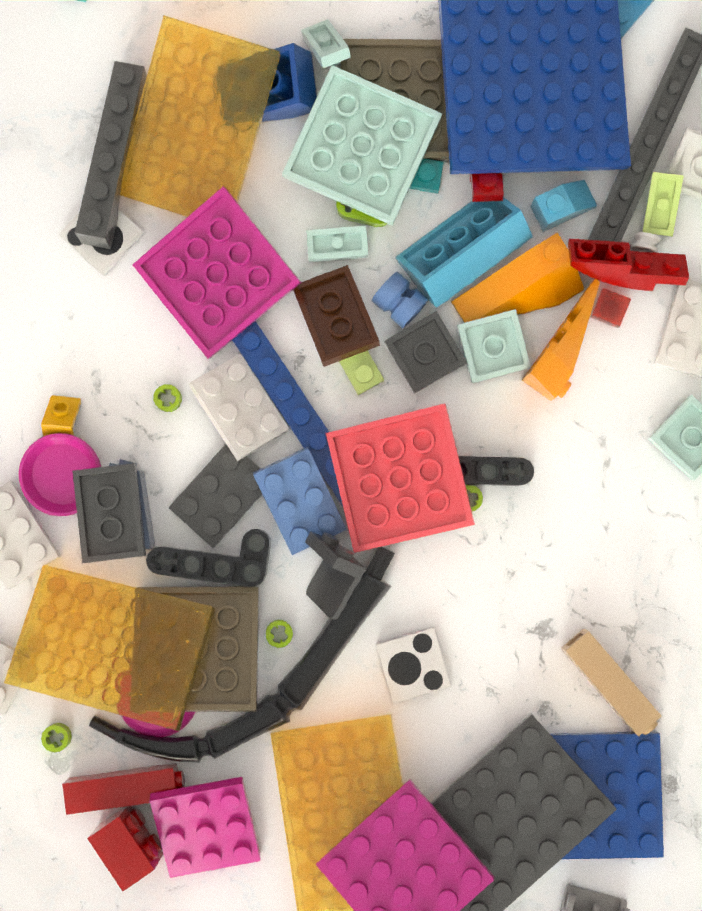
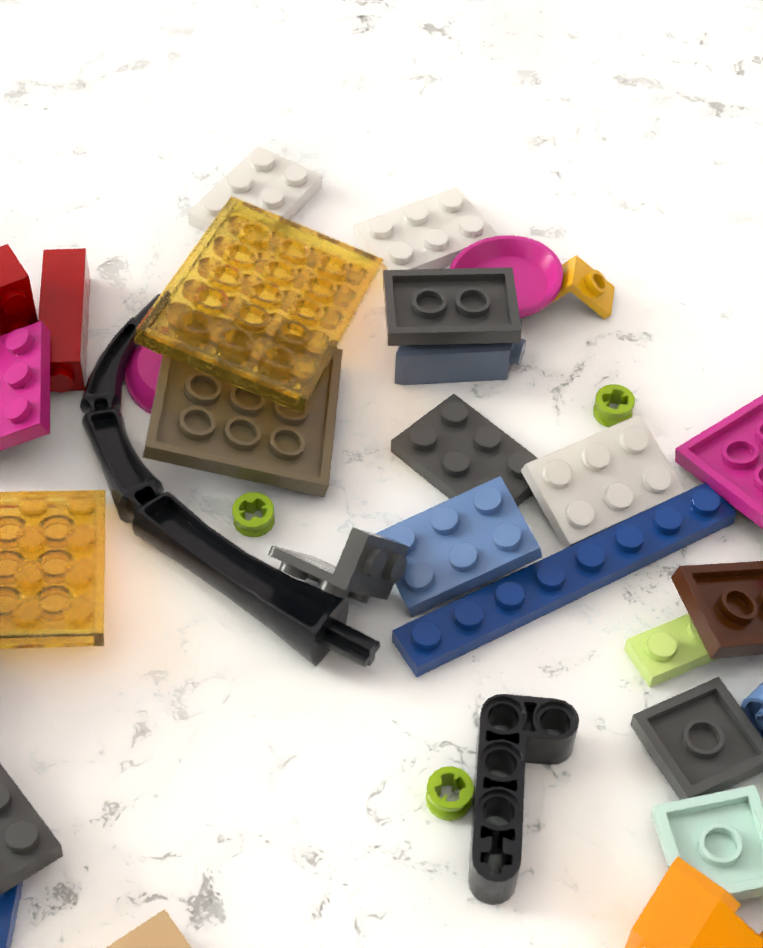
camera: 90 degrees right, 35 degrees down
lime bush [41,723,72,753] -> none
black beam [146,529,271,587] -> none
coral plate [326,403,475,553] -> none
white tile [376,627,452,704] -> none

